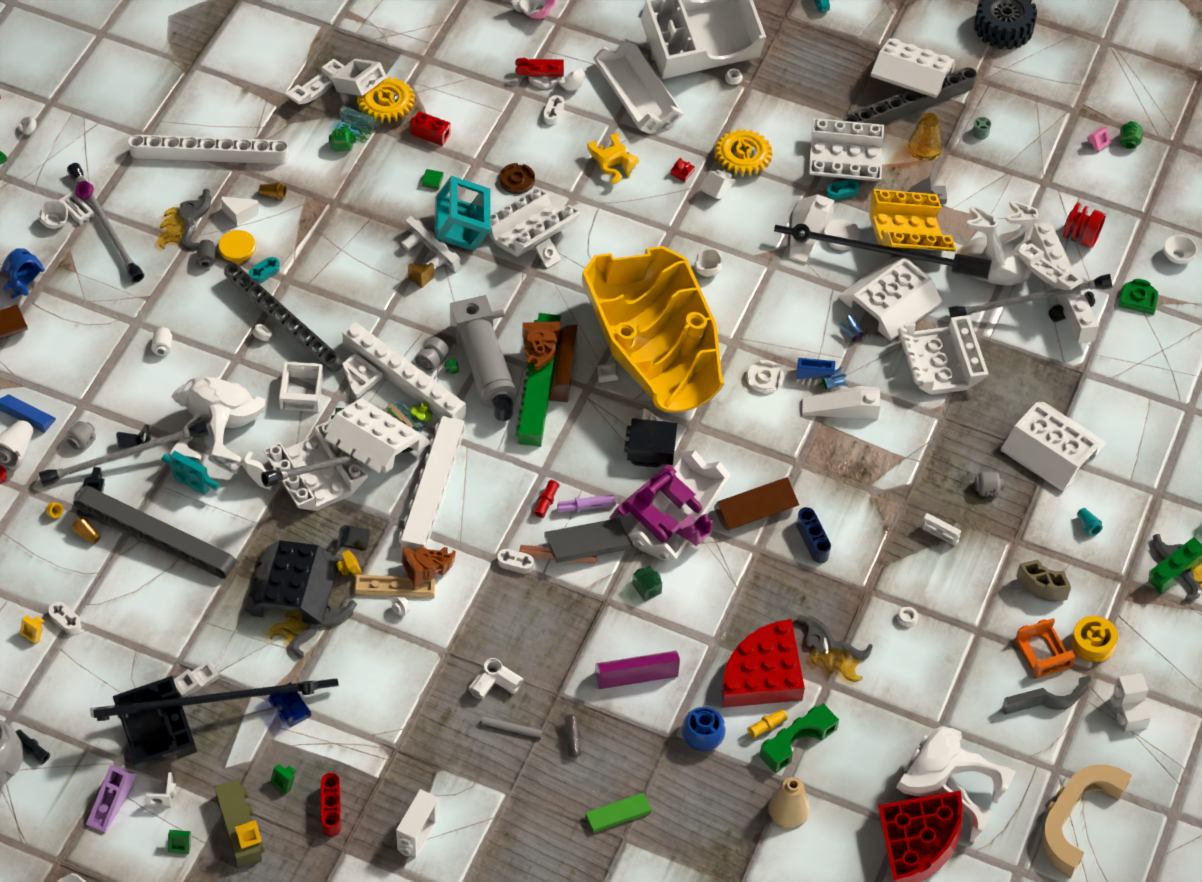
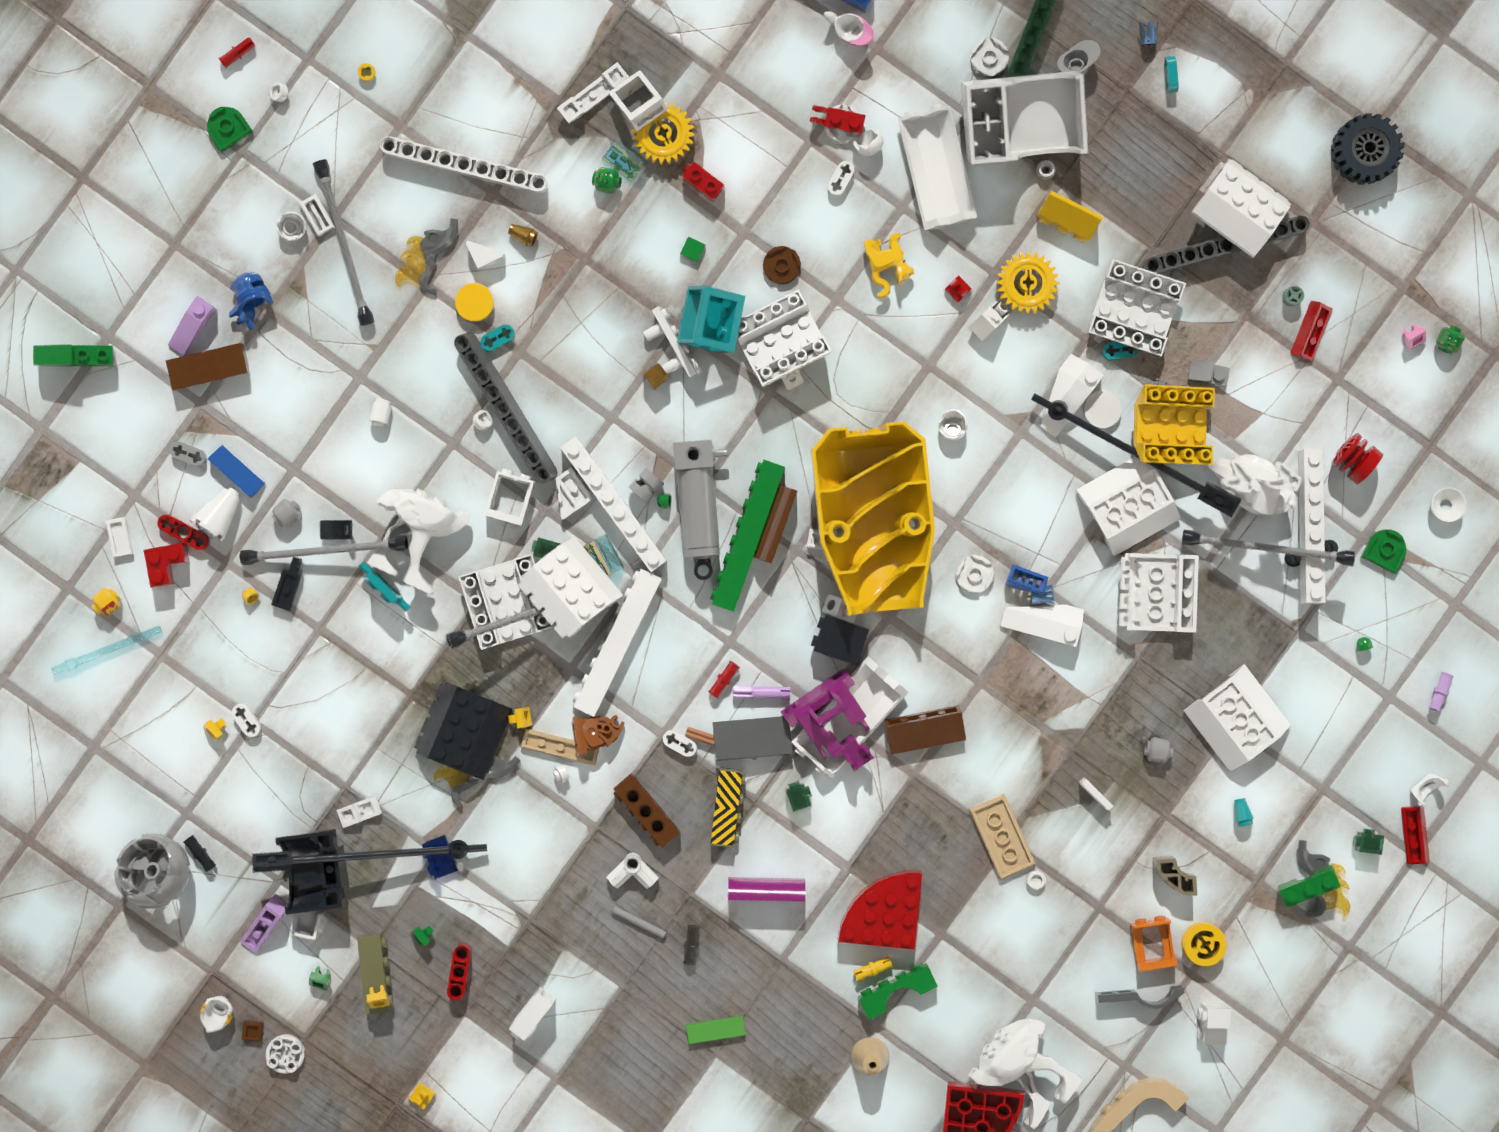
camera: 15 degrees right, 35 degrees up
pearl gold cone [71,516,101,545] -> none
dark grey beam [73,486,237,579] -> none
magenta tile [75,181,94,200] -> none
dark grey brick [196,240,216,268] -> none
white hat [242,451,273,491] -> none
black bracket [337,525,370,549] -> none
lime plant [410,403,433,421] -> none
dark orange piece [522,322,560,371] -> none
blue wheel [681,707,726,752] -> none
dark blue beam [796,507,831,563] -> none
piece [797,615,873,682] -> none
flat silver piece [839,316,864,342] -> none
clear yellow cone [908,113,943,161] -> none
white slope [1018,243,1084,290] -> none
none -> yellow bush [358,63,376,81]
none -> reddish brown brick [613,773,680,848]
none -> brick [710,767,746,848]
none -> tan tile [969,794,1036,879]
none -> yellow slope [1036,191,1103,243]
none -> red slope [1290,301,1333,362]
none -> green hinge [1357,637,1373,652]

